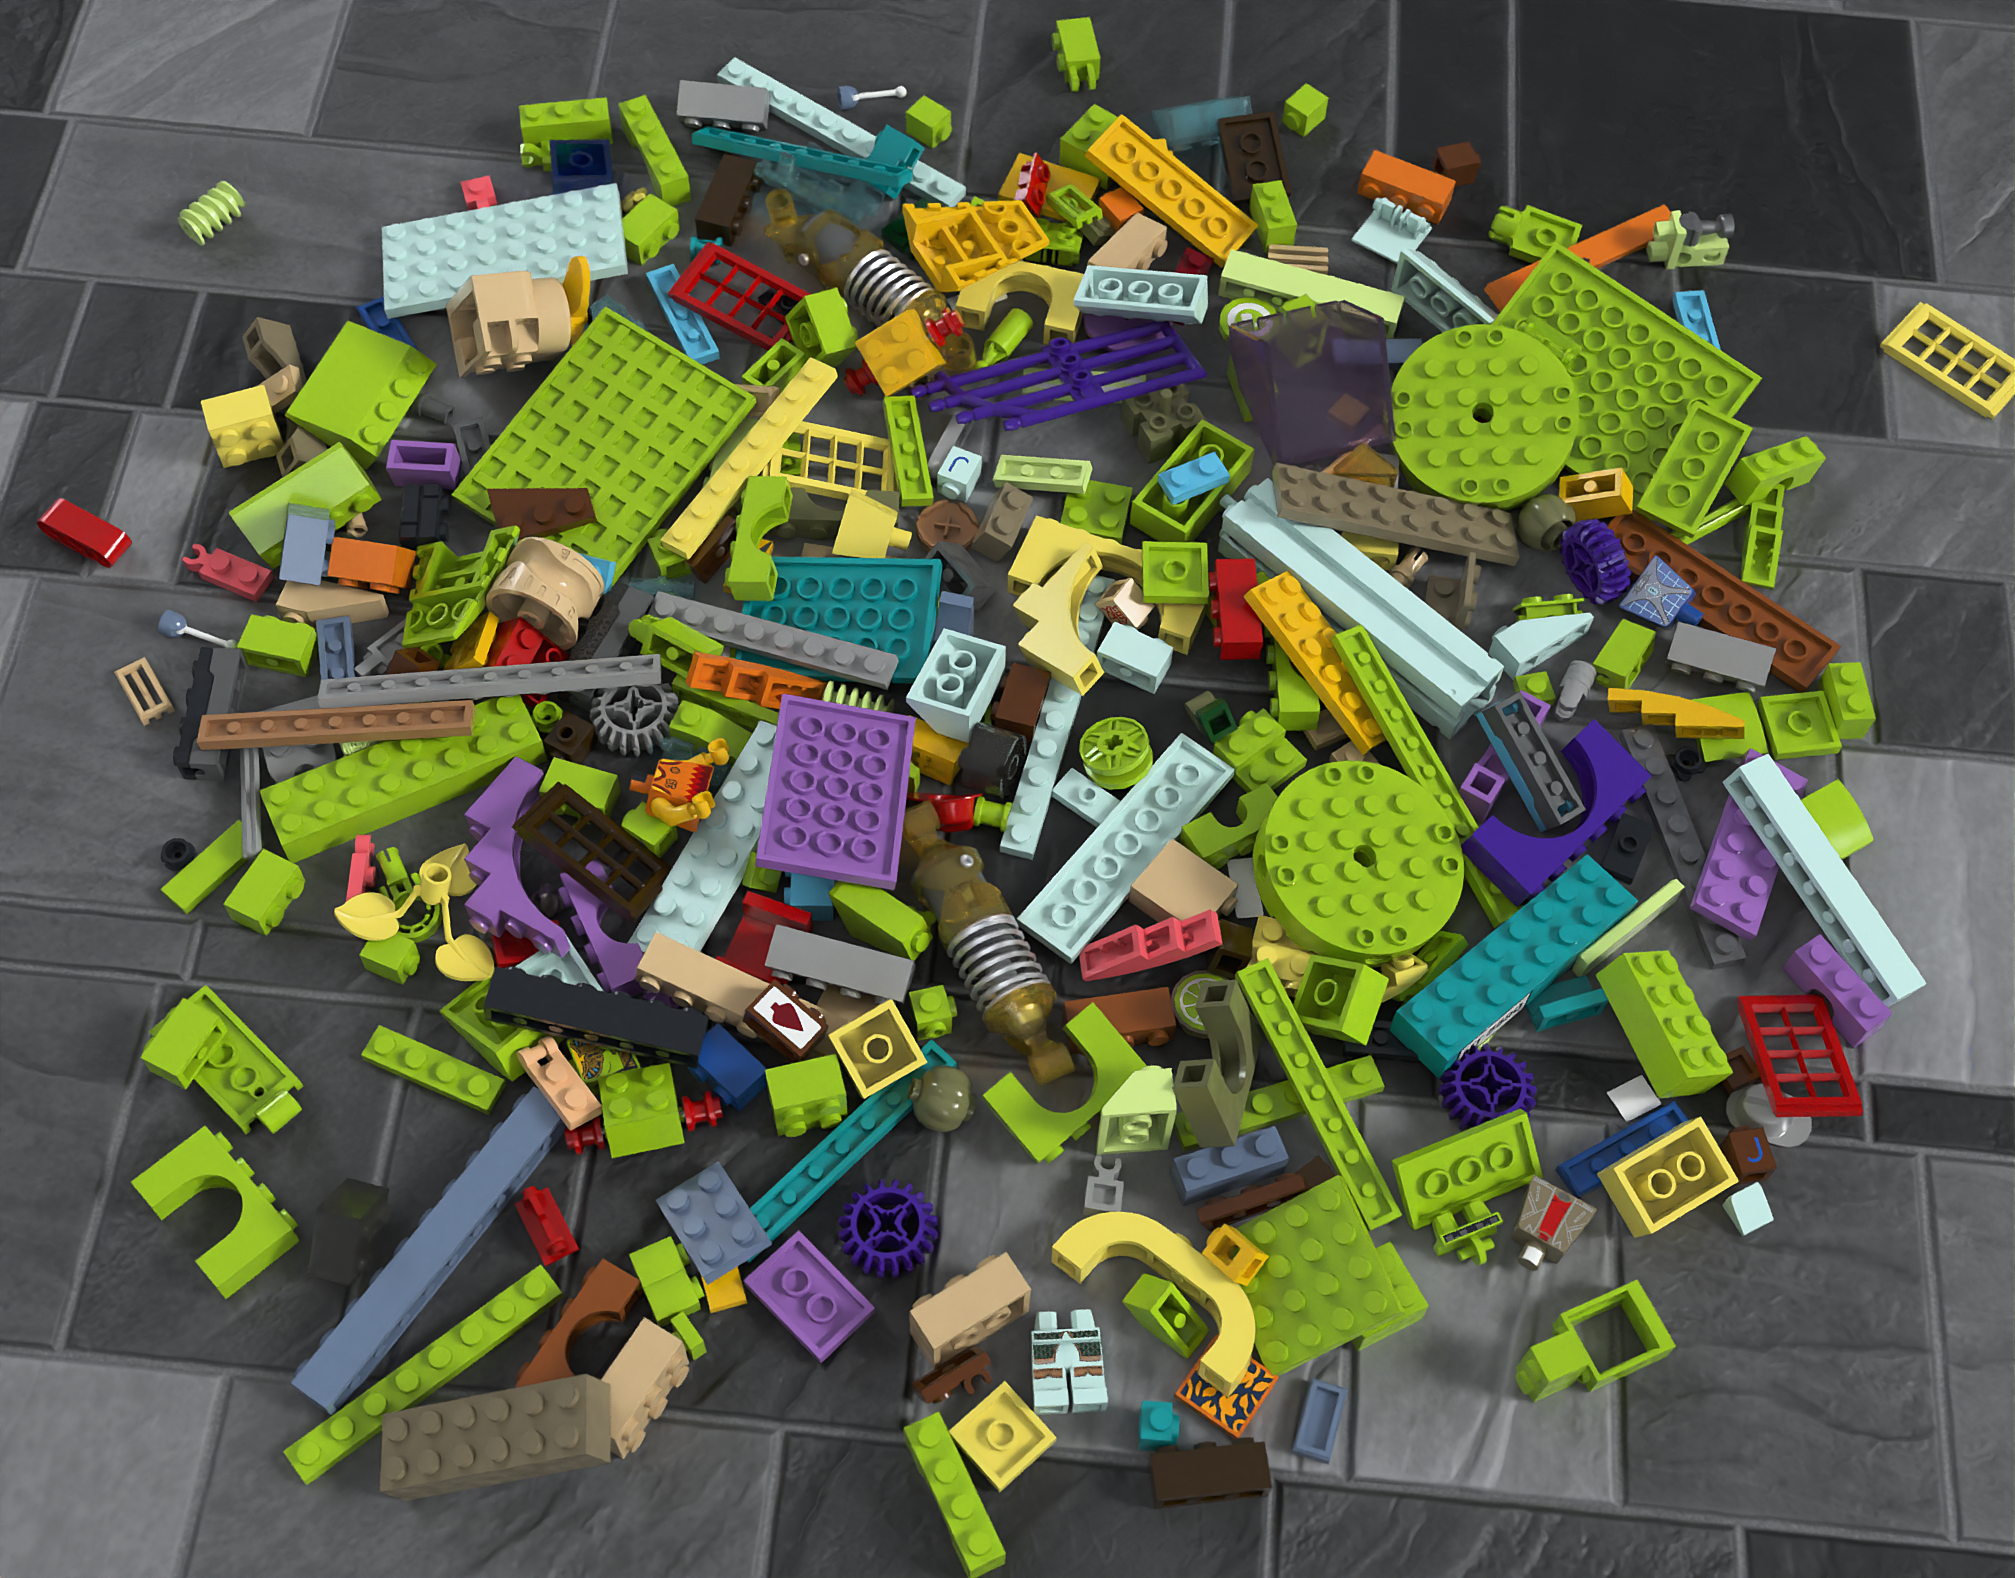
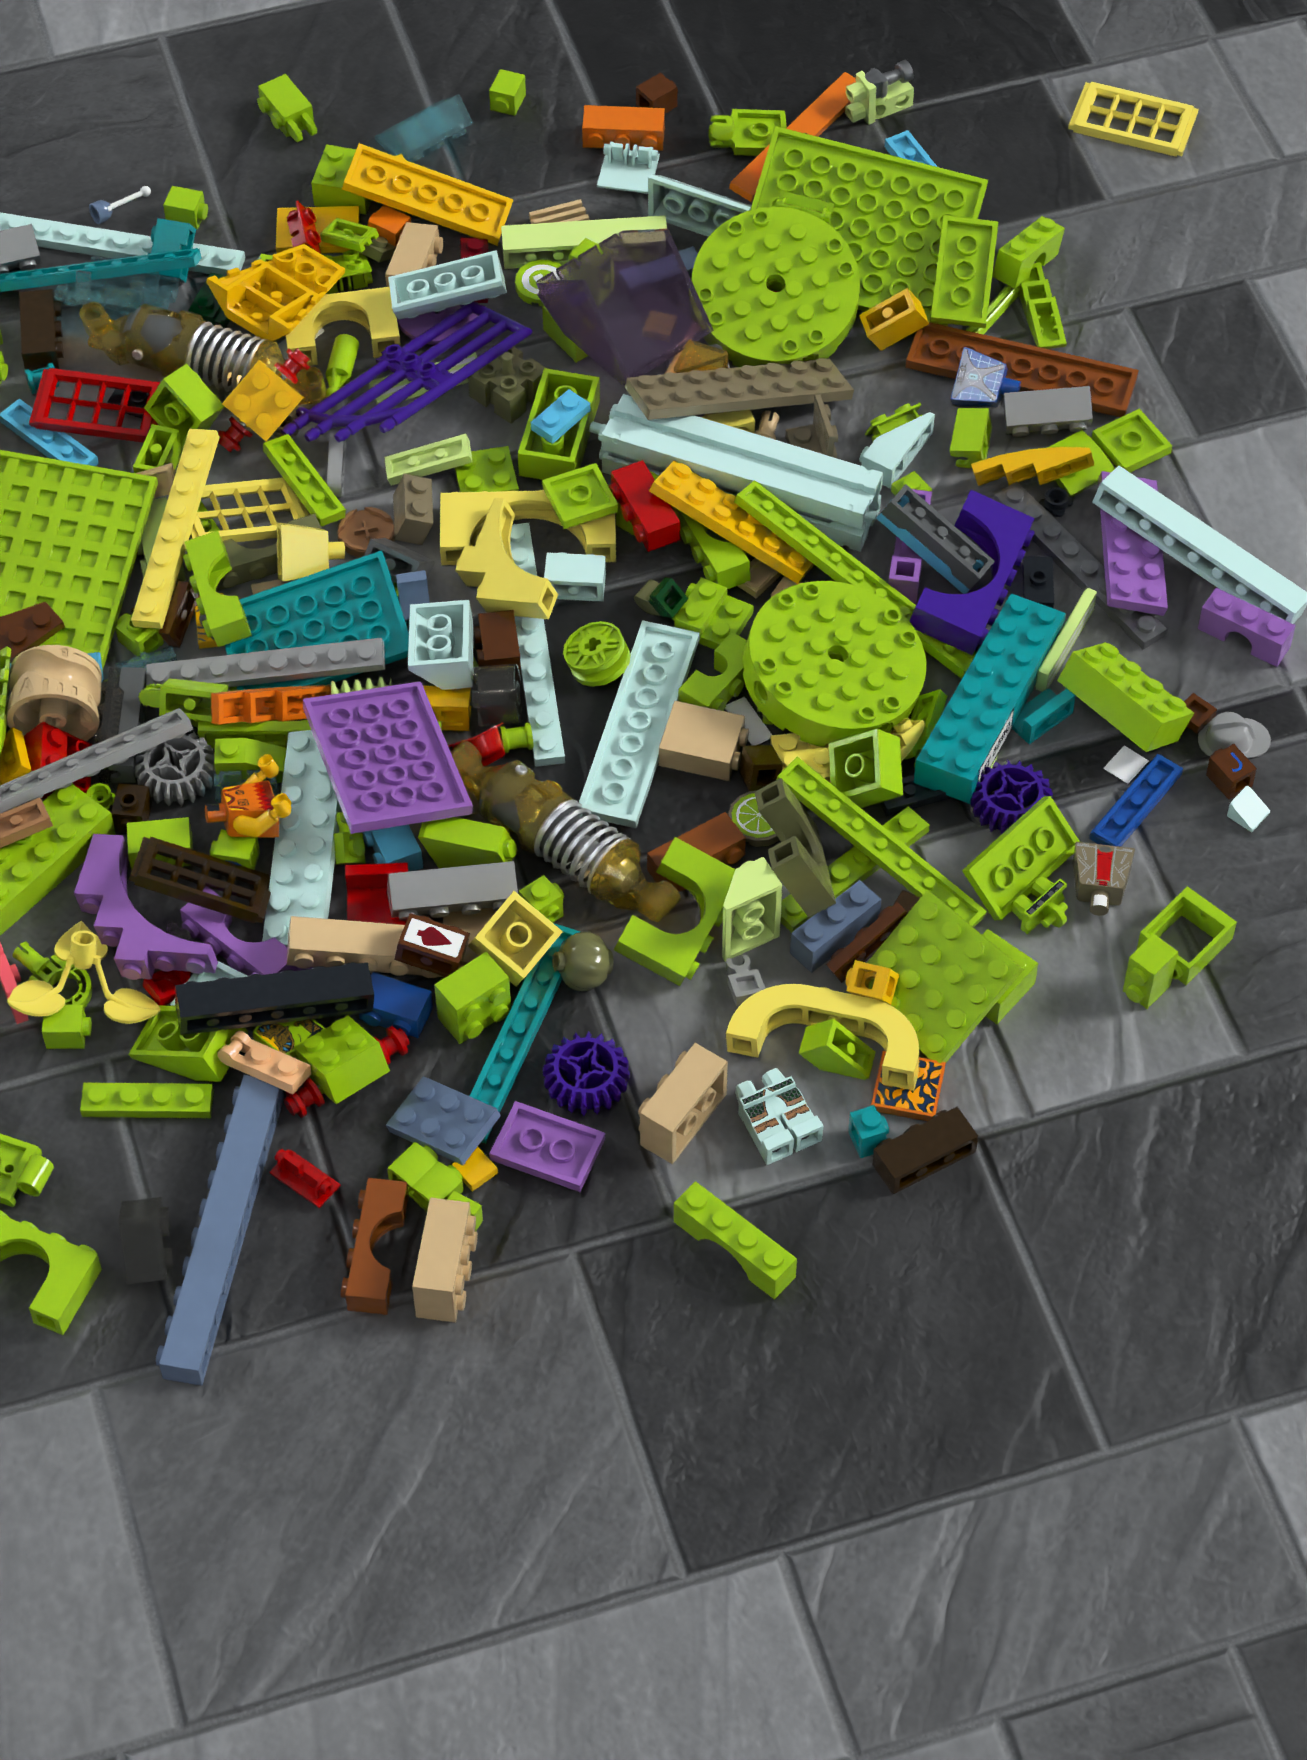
camera: 20 degrees left, 5 degrees down
lime plate [283,1264,564,1485] -> none
dark tan brick [380,1374,611,1501] -> none
reddish brown plate [911,1345,992,1404] -> none
light aqua brick [937,446,982,503] -> none
light yellow plate [948,1381,1057,1493] -> none
light aqua plate [1052,768,1121,828] -> none
coral slope [1079,909,1223,982] -> none
tan brick [1095,578,1155,630] -> none
dark brown plate [1216,111,1292,205] -> none
lime brick [1249,180,1297,253] -> none
sand blue tile [1291,1378,1348,1464] -> none
olive plant [1517,494,1576,552] -> none
light grey hinge [1554,660,1597,722] -> none
dark purple gear [1560,519,1631,605] -> none
light yellow brick [1597,1117,1739,1238] -> none
red piece [1737,995,1863,1117] -> none
lime slope [1801,779,1874,860] -> none
lime brick [1817,662,1876,739] -> none

